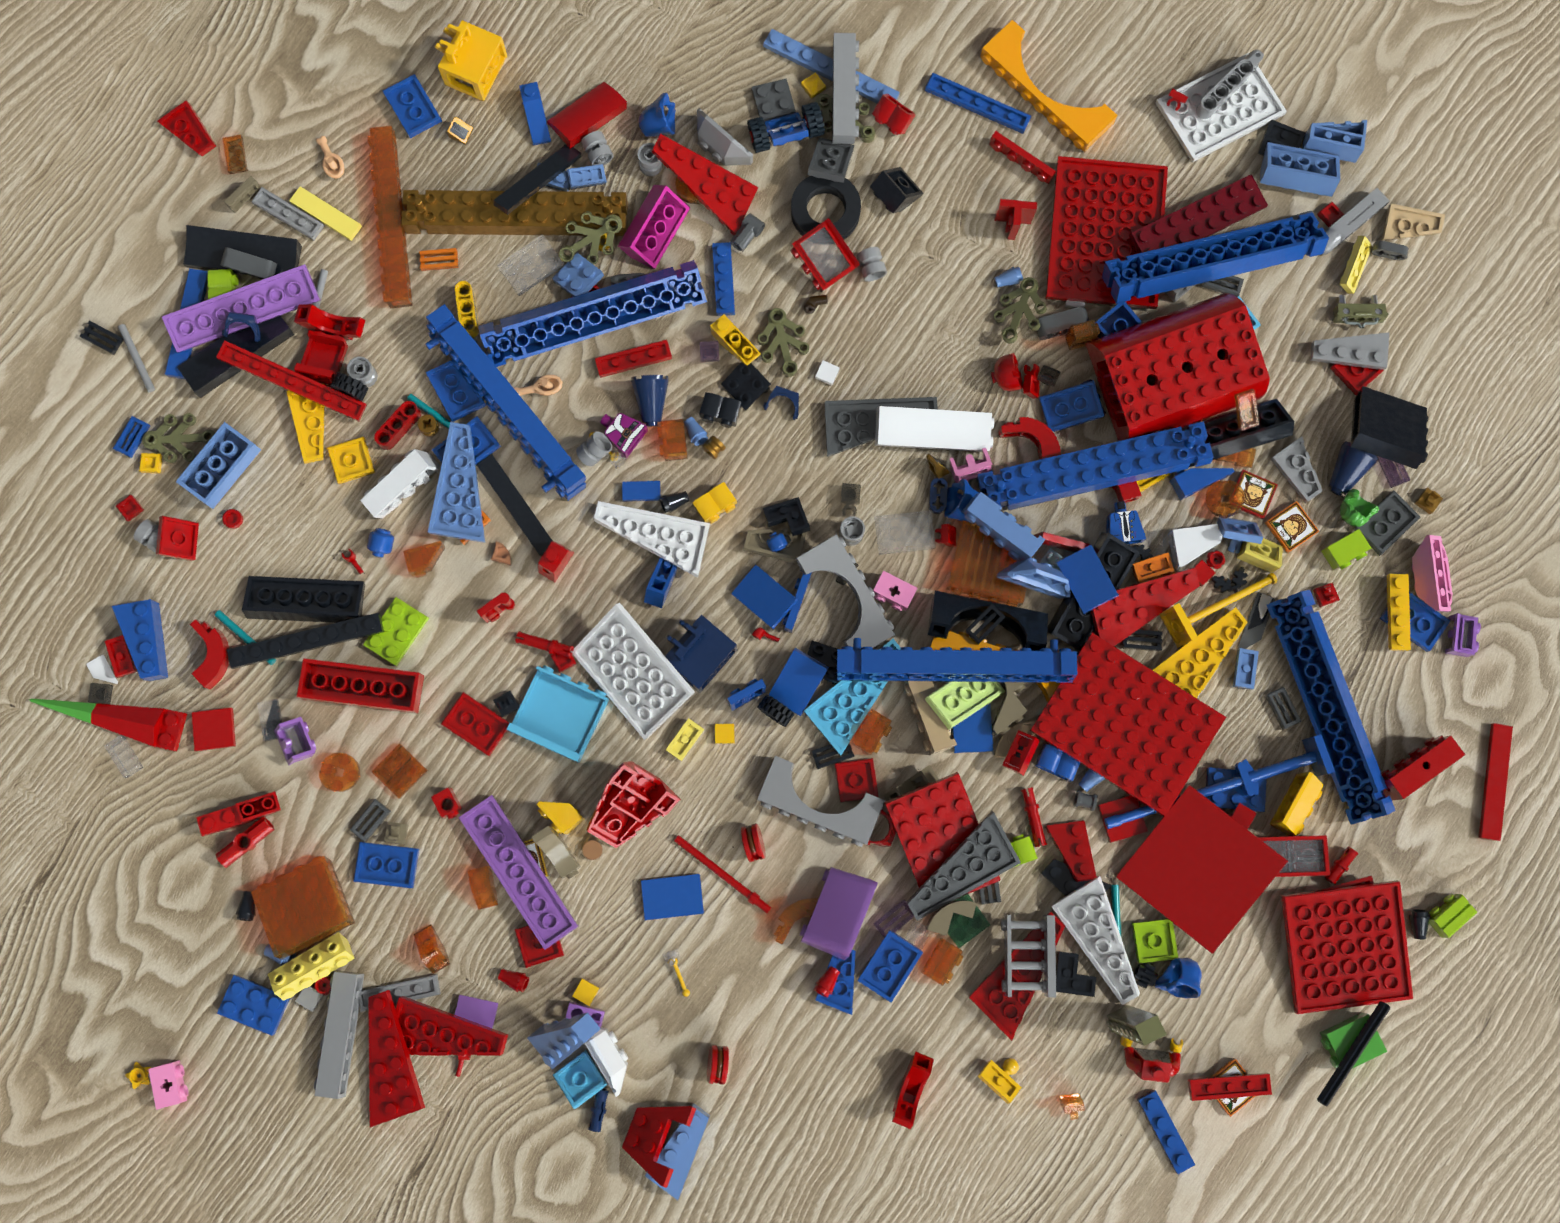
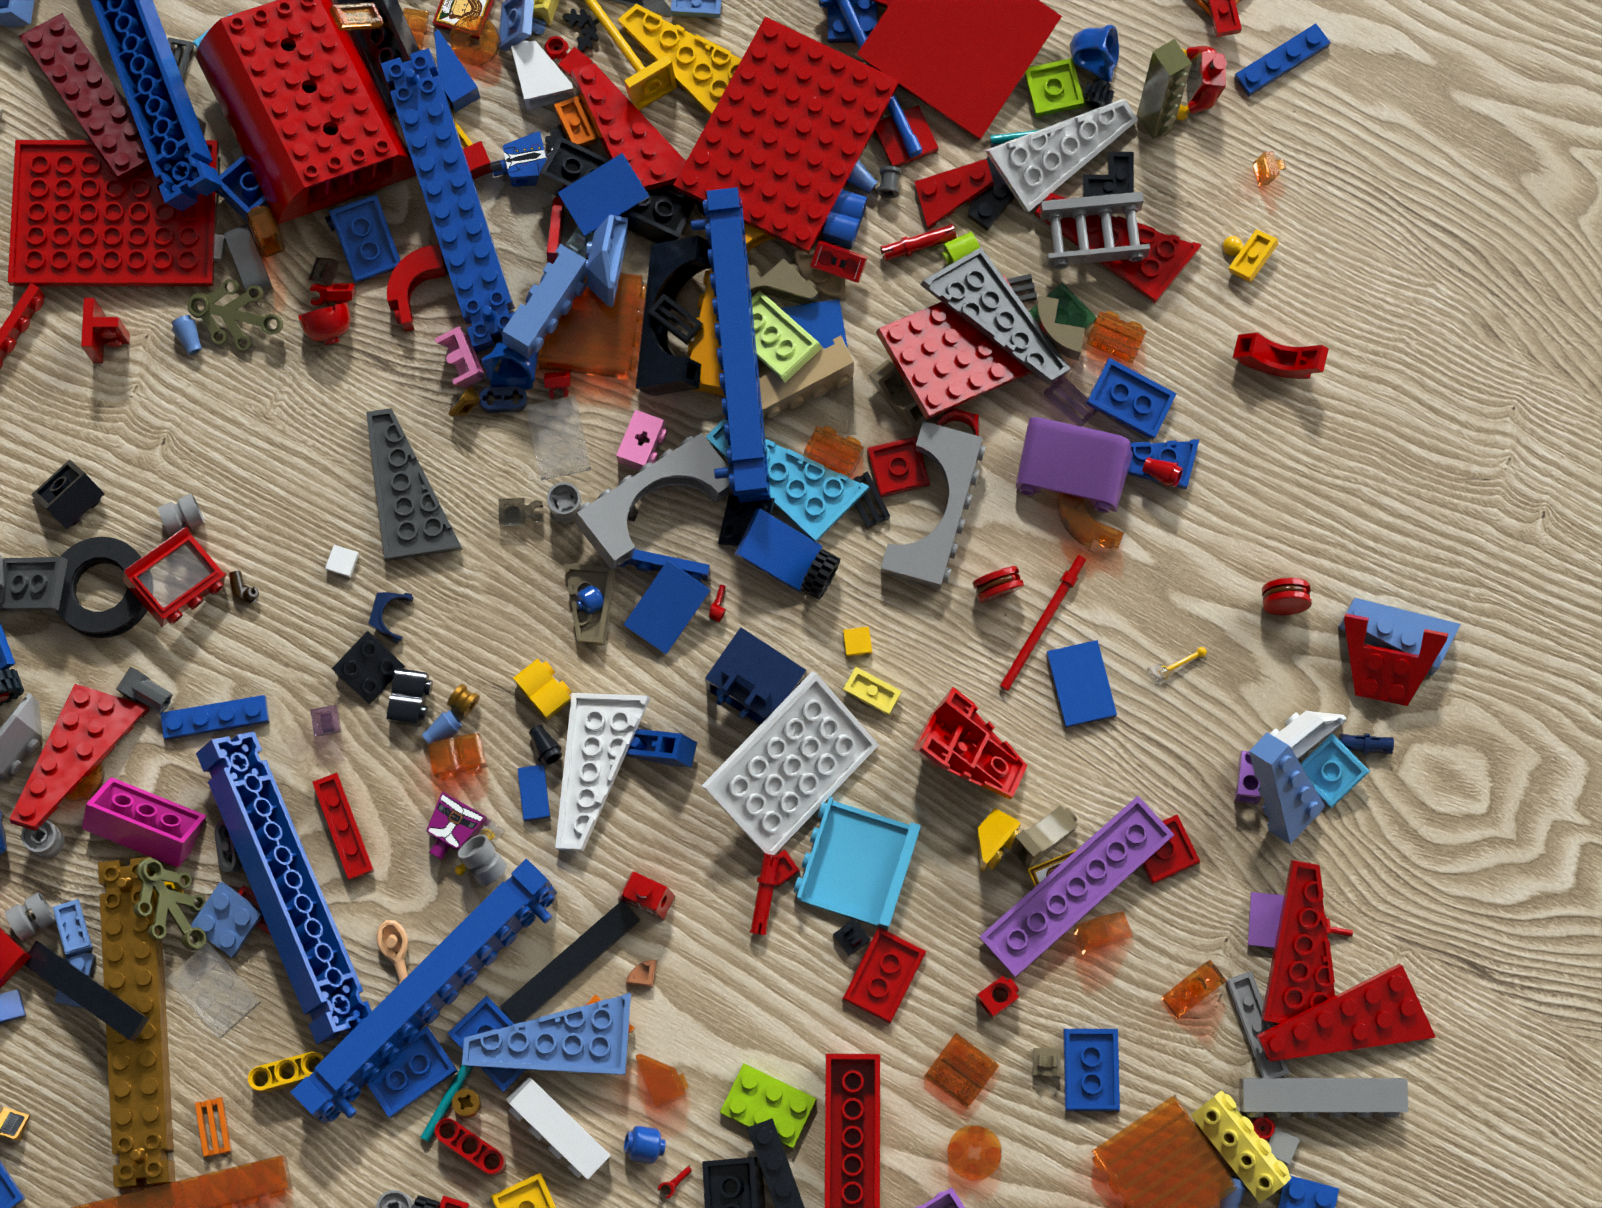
camera: 90 degrees left, 5 degrees down
dark grey tile [350,799,391,842] -> none
red plate [477,592,515,623] -> none
red cone [498,969,529,992] -> none
yellow tile [572,978,600,1006] -> none
medium nougat tile [583,840,603,860] -> none
dark blue cone [631,375,669,427] -> none
yellow slope [710,314,761,366] -> none
blue plate [727,678,766,711] -> none
olive plant [758,308,809,377] -> none
black plate [763,497,811,536] -> none
white brick [875,406,994,452] -> none
black tile [1122,630,1163,651] -> none

